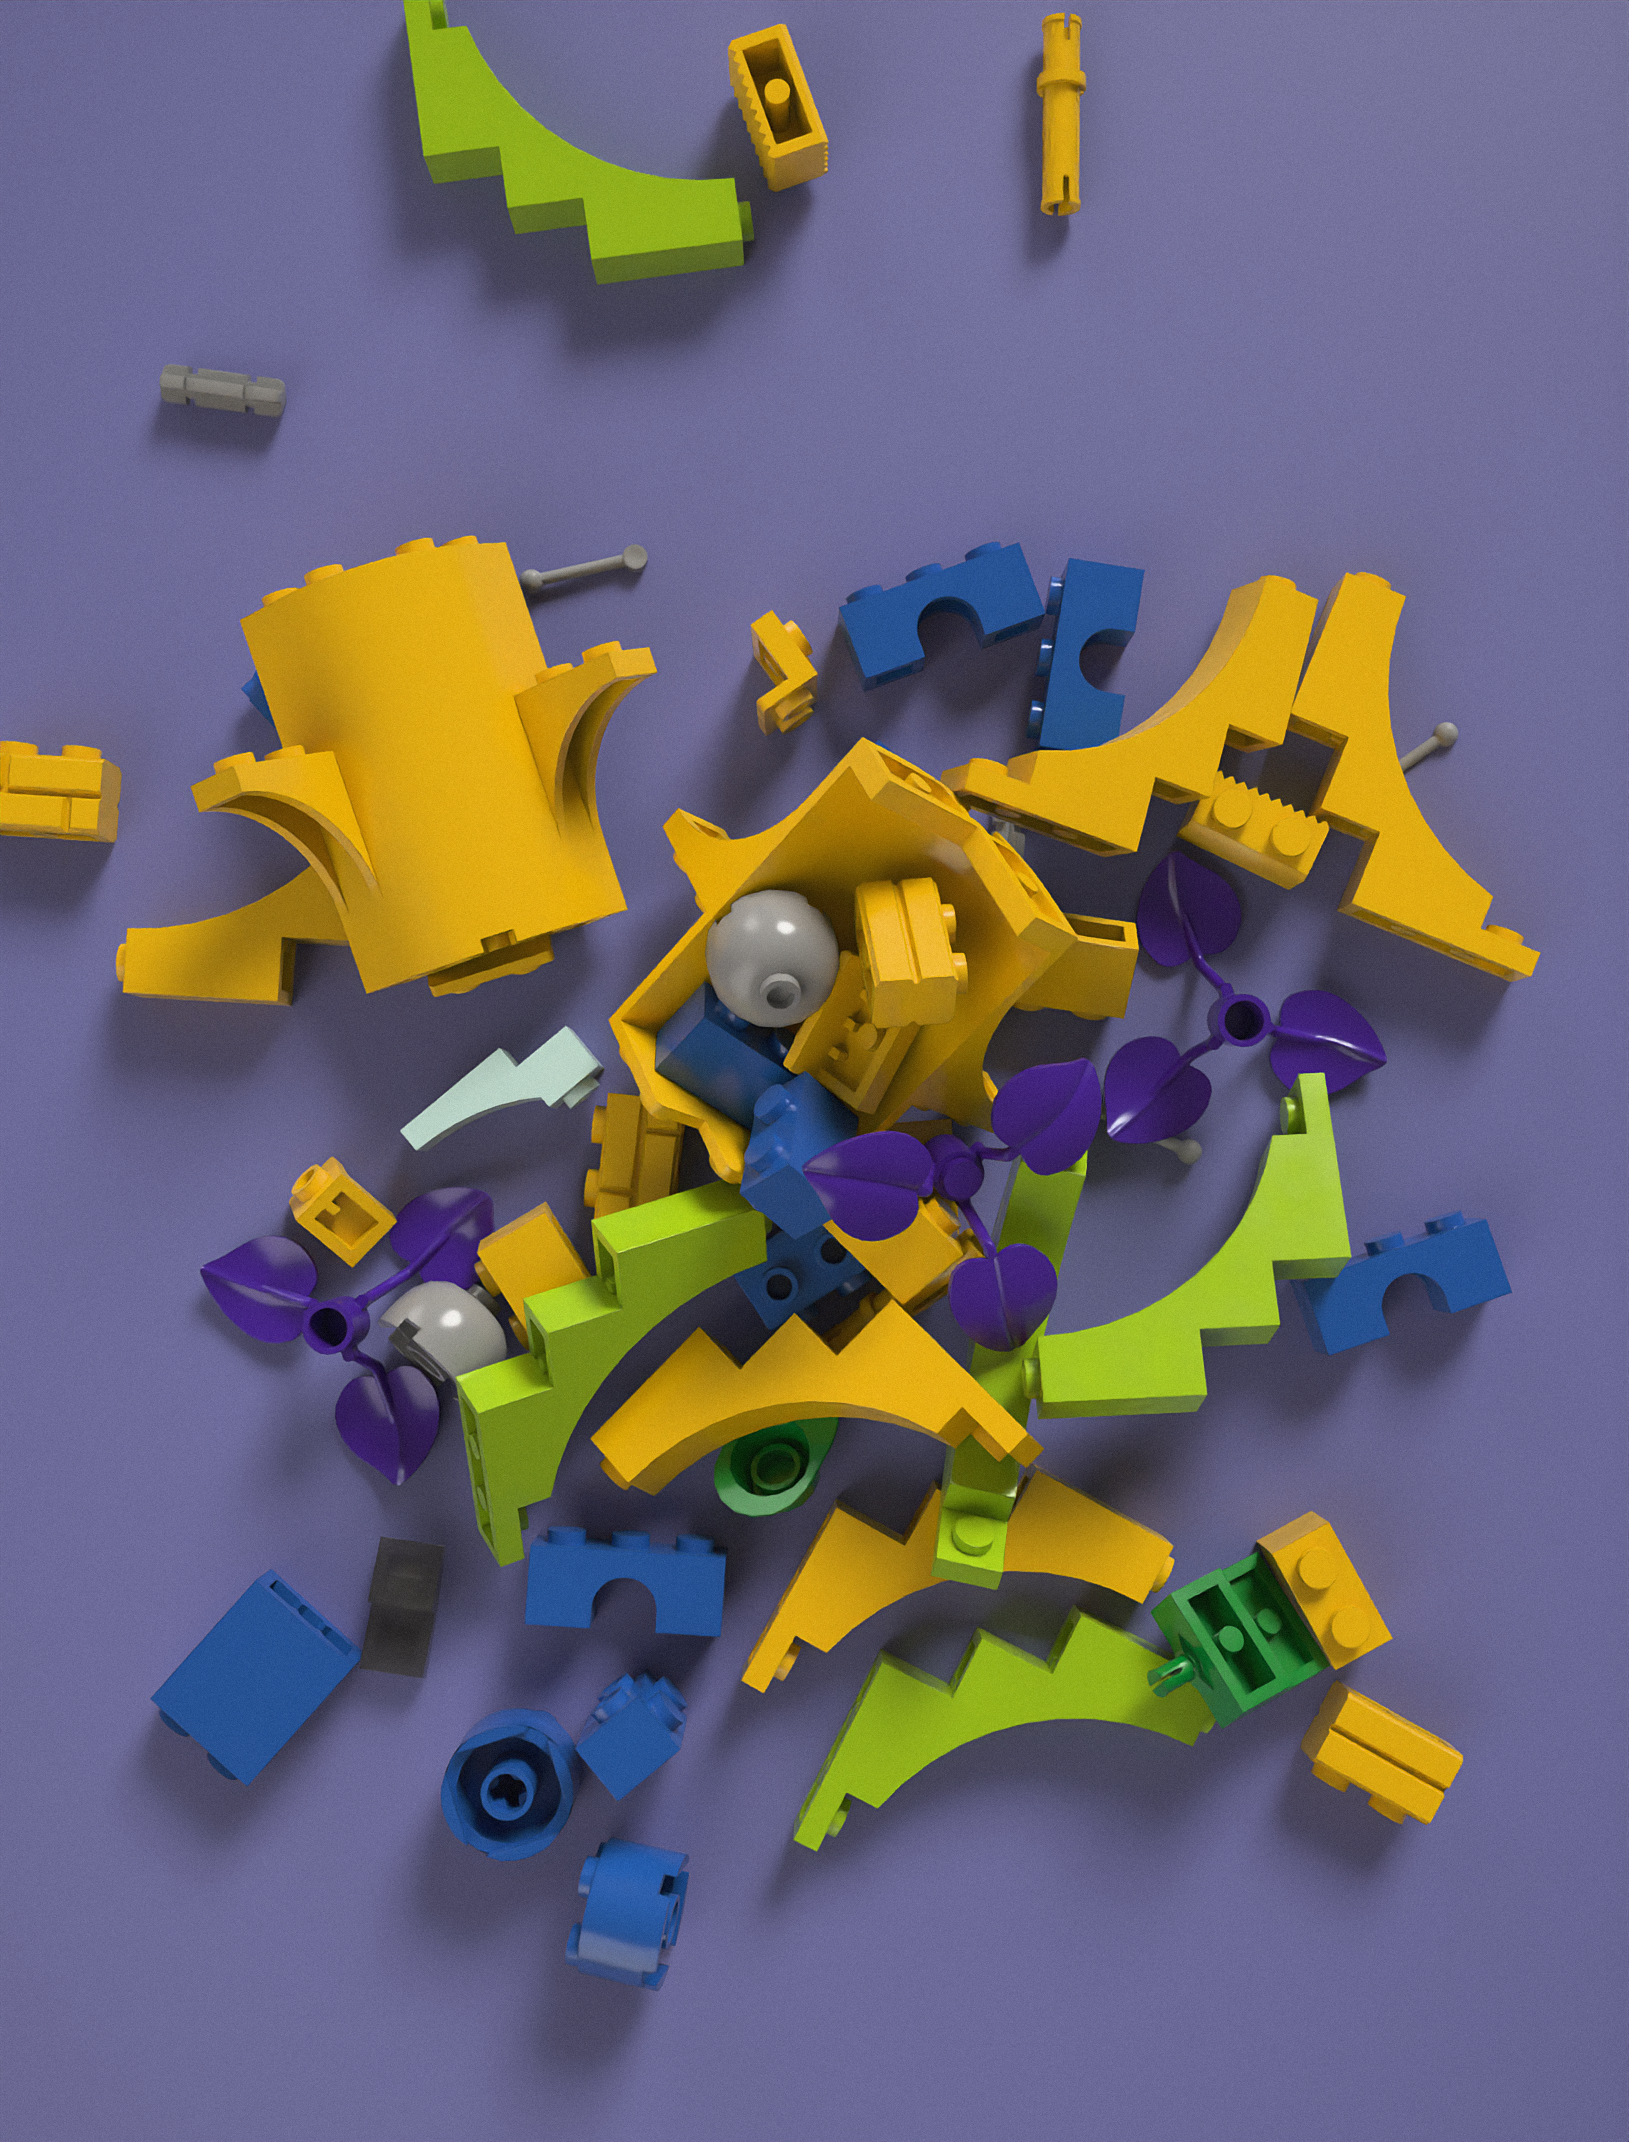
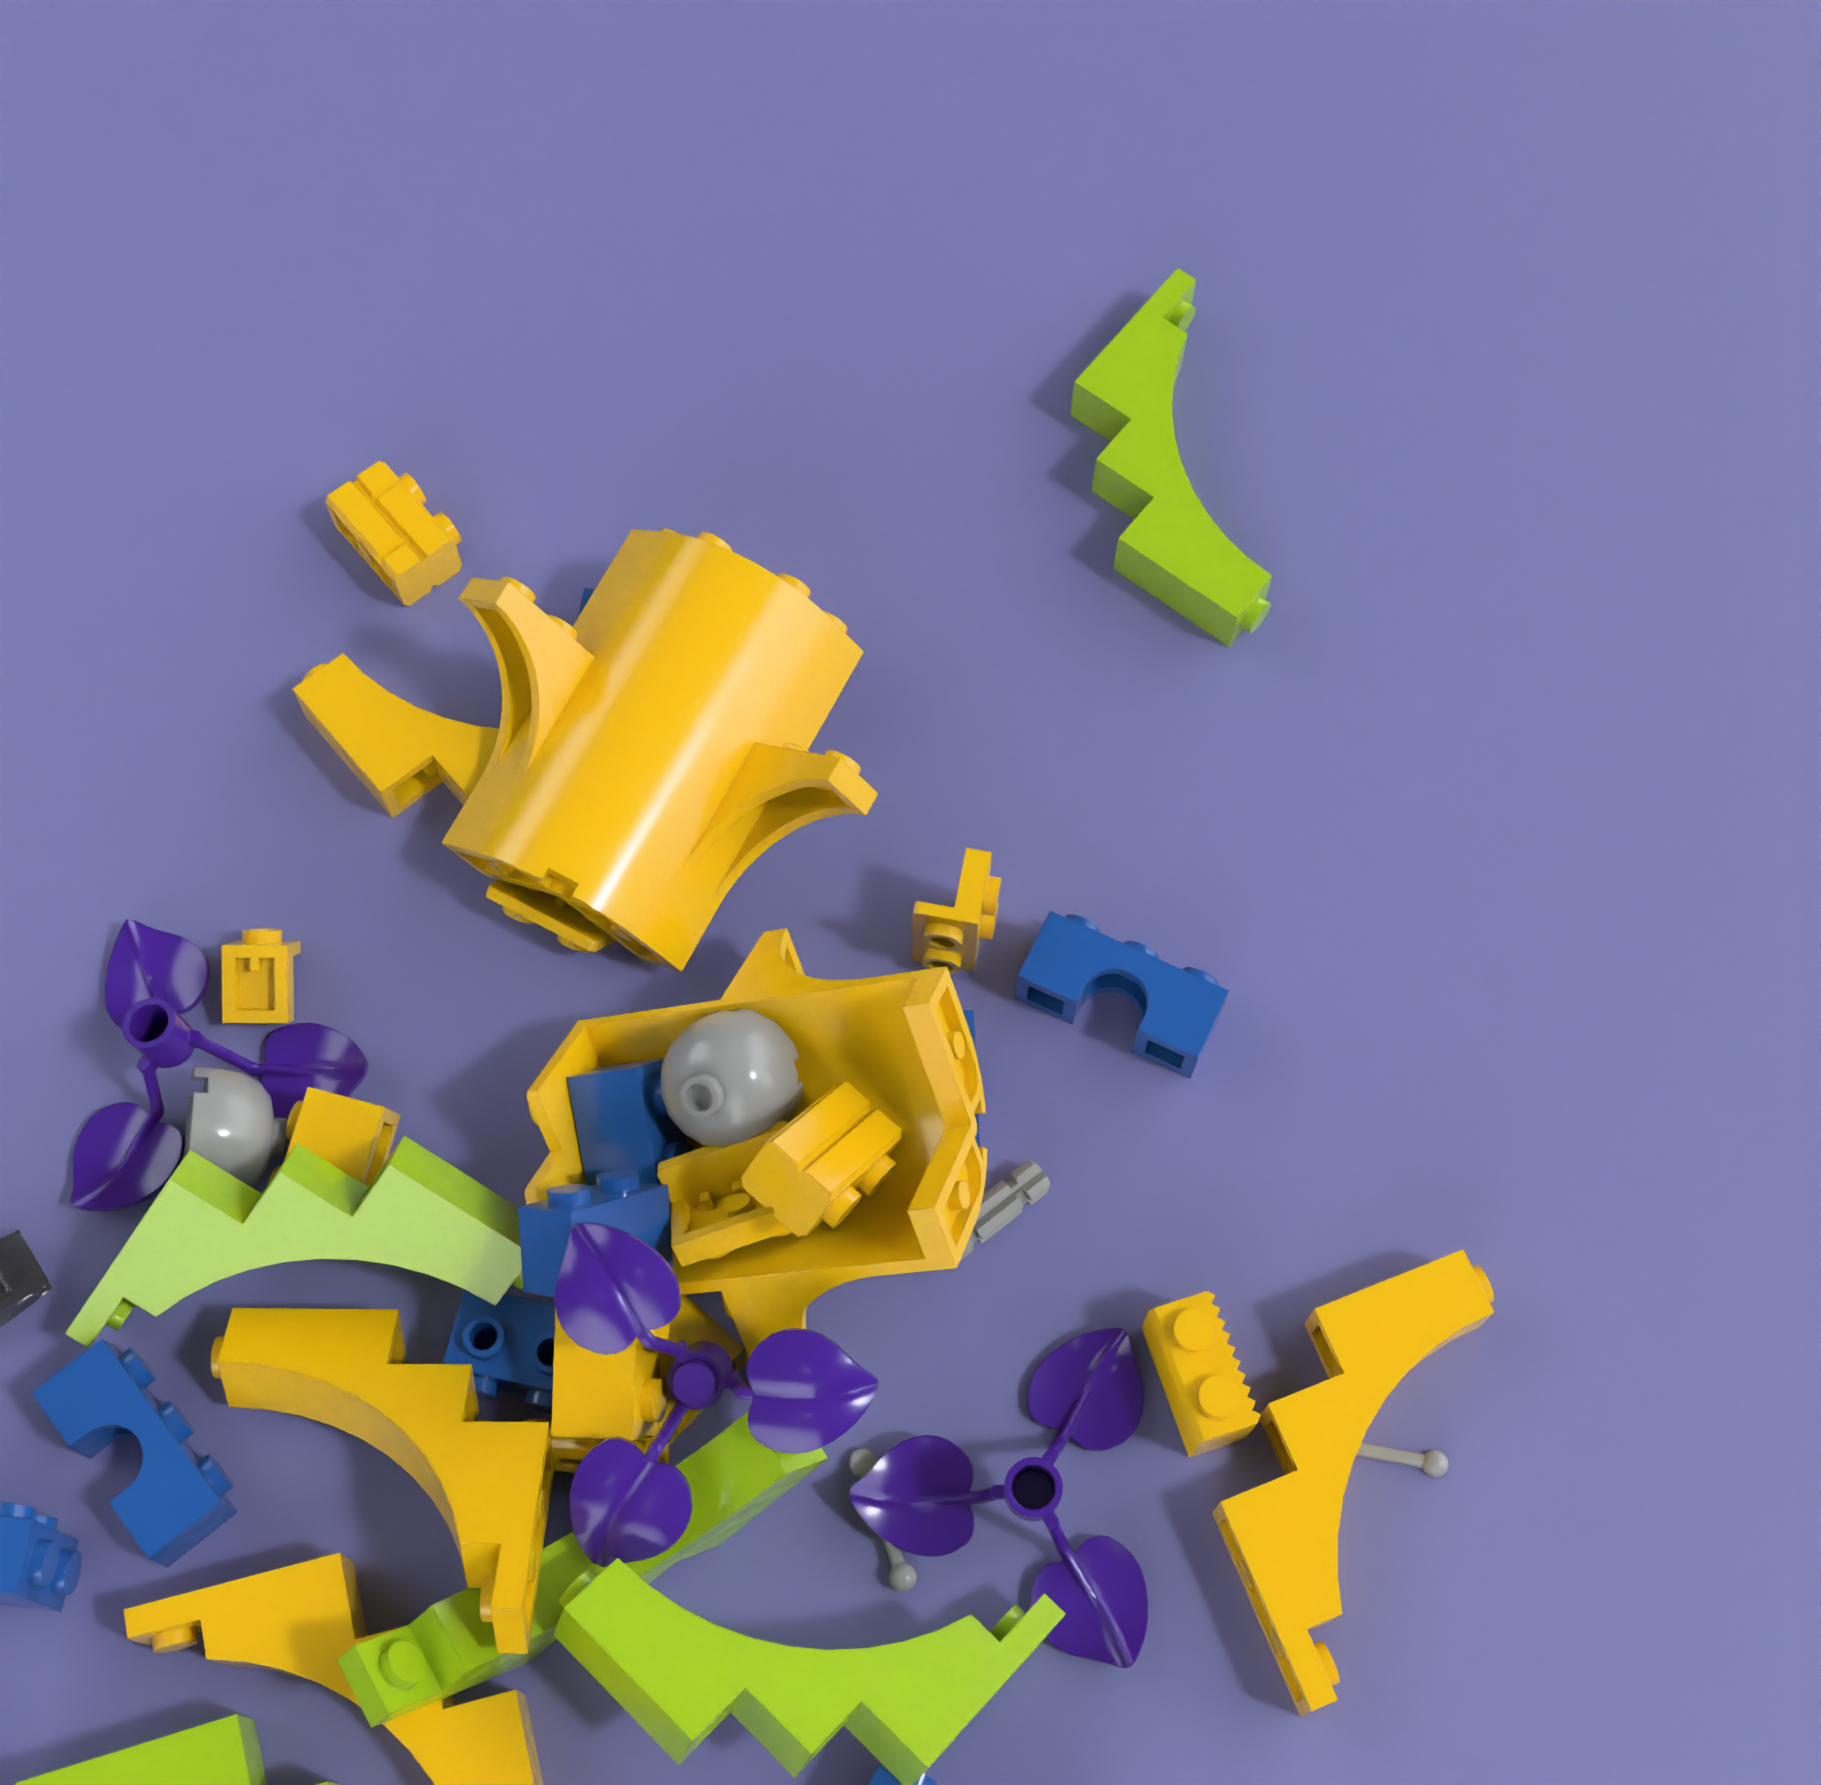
camera: 50 degrees right, 20 degrees down
light grey axle [159,364,286,417] -> none
light aqua slope [400,1026,605,1151] -> none
light grey hinge [519,544,648,594] -> none
yellow brick [584,1093,685,1219] -> none
green piece [714,1417,839,1518] -> none
yellow brick [728,24,829,192] -> none
yellow arch [940,575,1319,858] -> none
yellow brick [1012,912,1139,1020] -> none
blue arch [1025,558,1145,751] -> none
yellow pin [1036,13,1086,216] -> none

